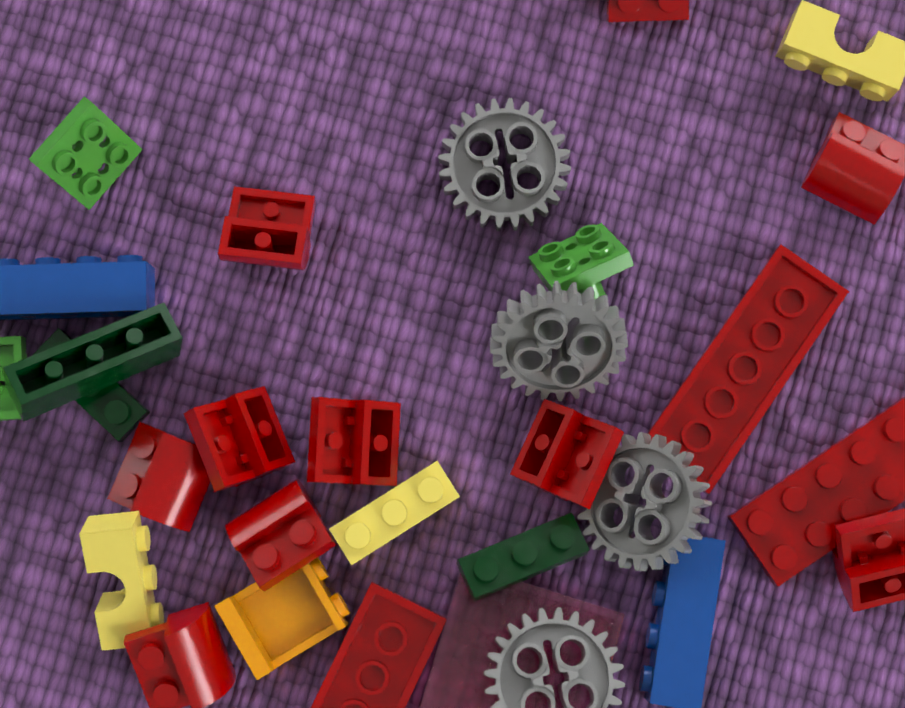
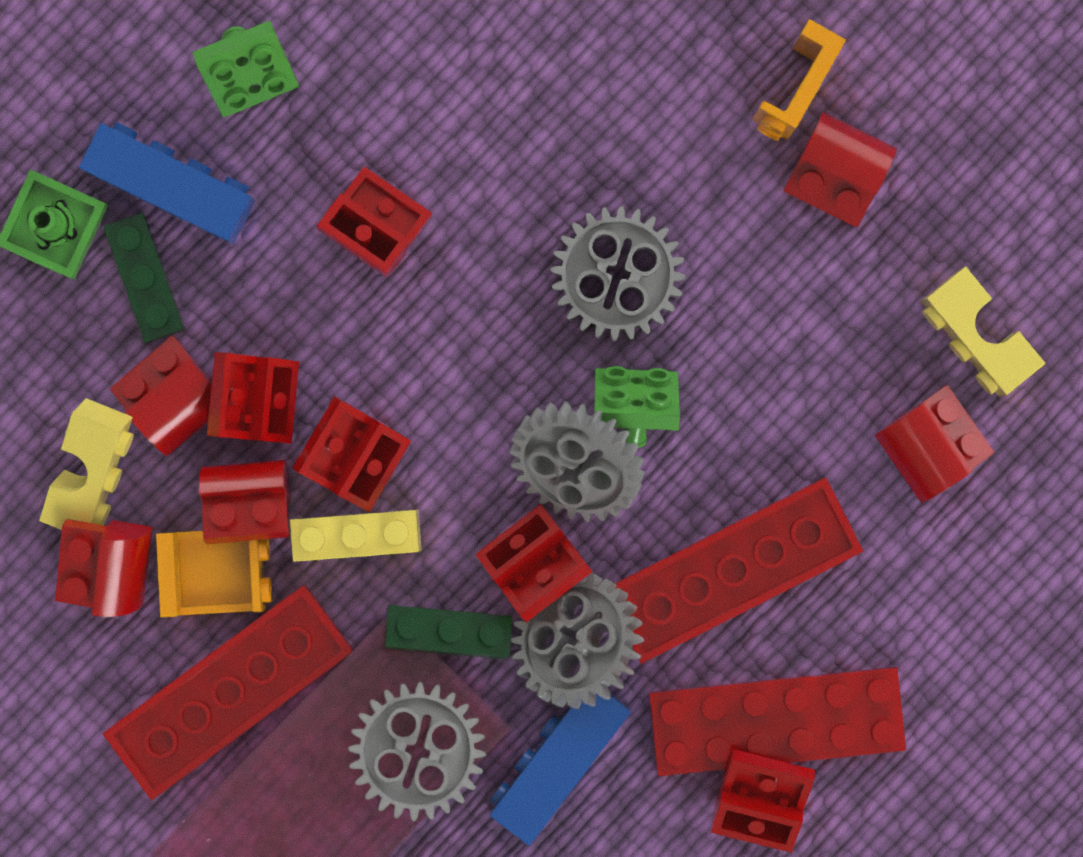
camera: 30 degrees right, 5 degrees up
dark green brick [3,302,183,422] -> none

